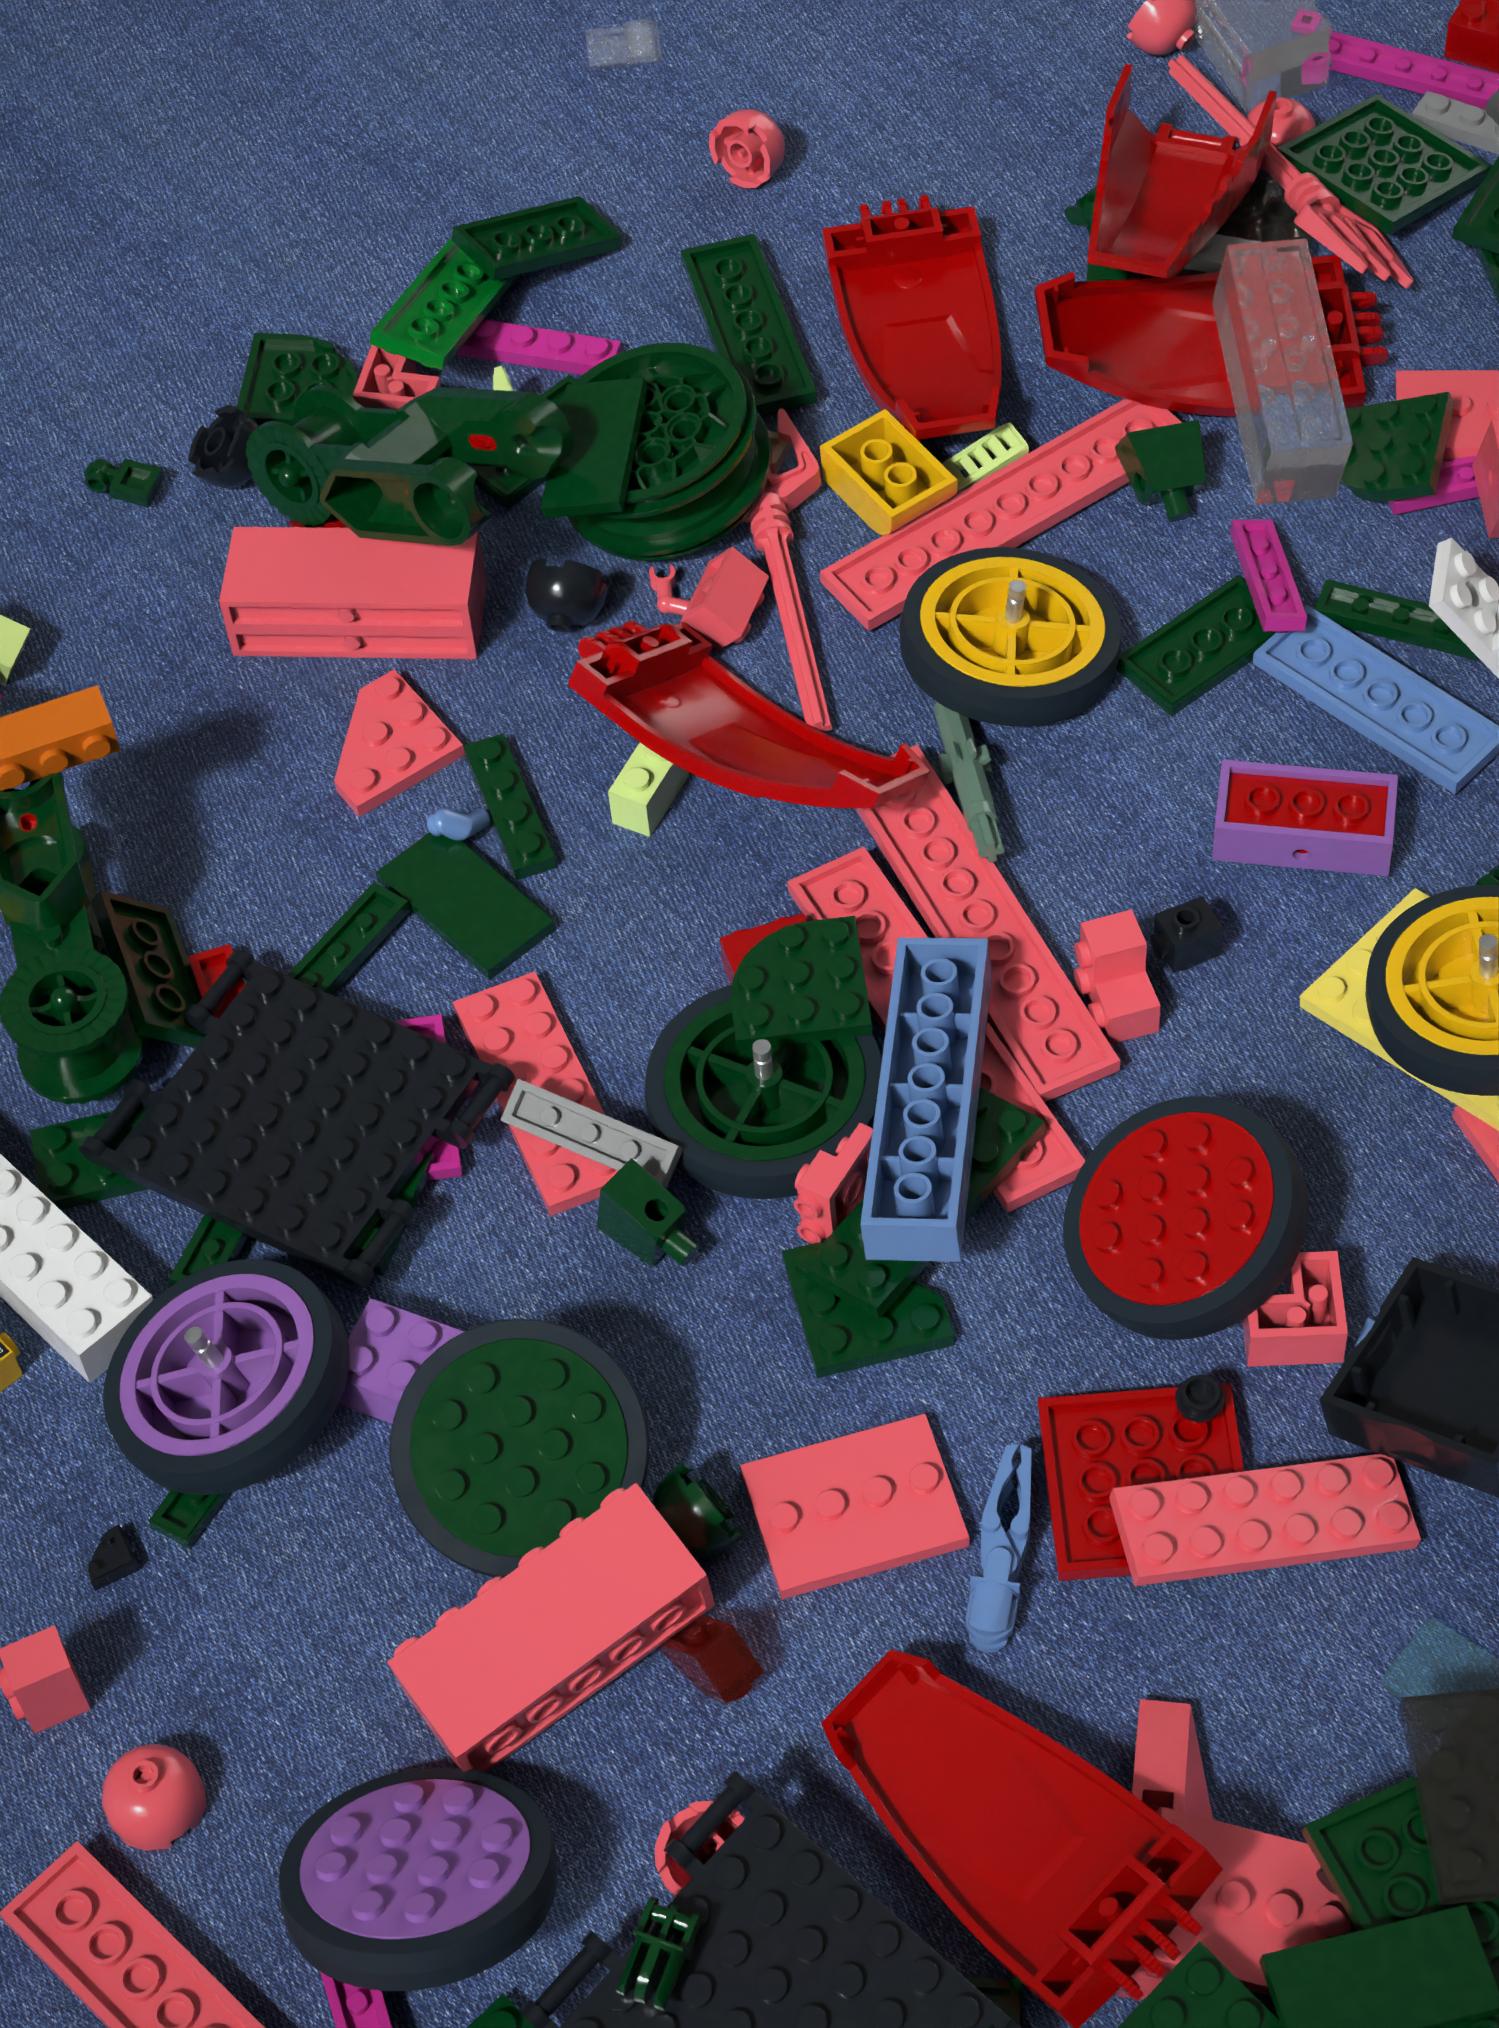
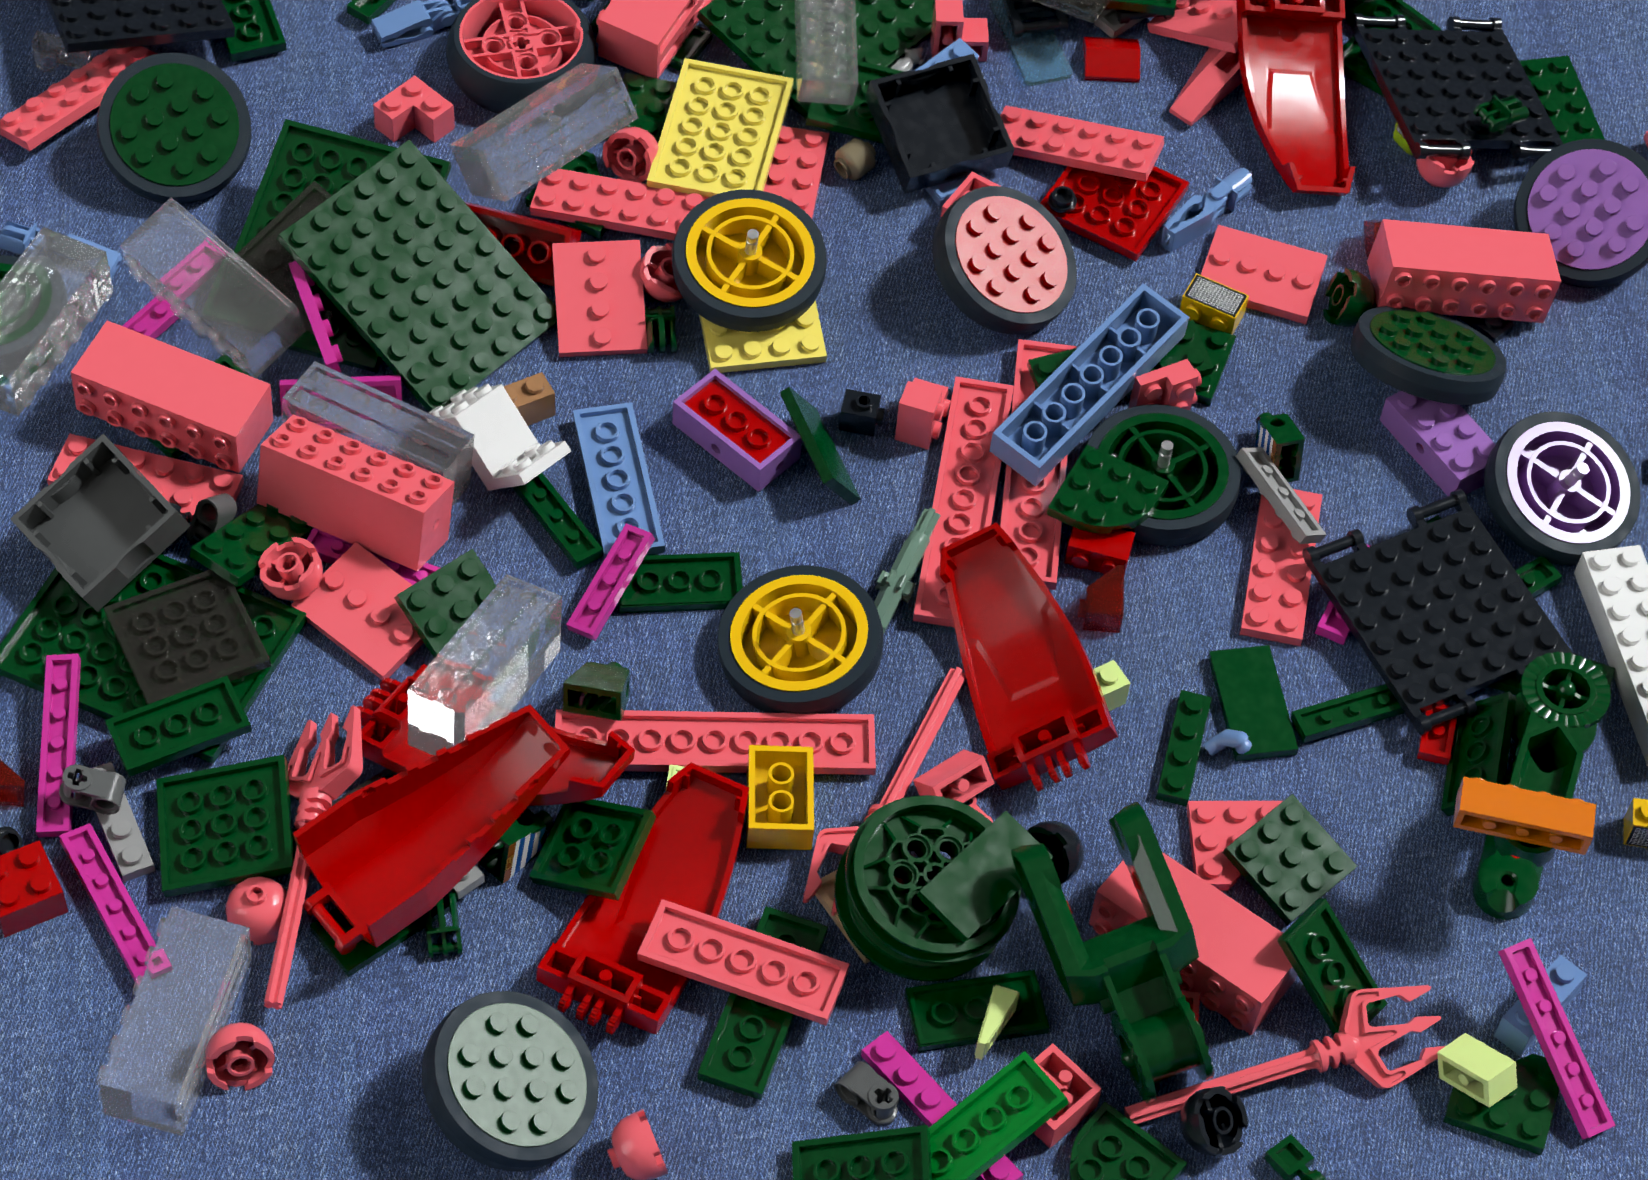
camera: 155 degrees left, 0 degrees up
none -> wheel [422,991,599,1172]
none -> dark green plate [529,799,656,901]
none -> coral plate [637,899,850,1025]
none -> dark green tile [780,387,861,505]
none -> dark grey piece [834,1061,899,1126]
none -> clear red slope [1078,565,1124,633]
none -> red slope [1083,36,1141,83]
none -> coral piece [1124,985,1445,1125]
none -> brick [1180,273,1249,335]
none -> dark green plate [1223,794,1358,926]
none -> dark green tile [1277,898,1388,1035]

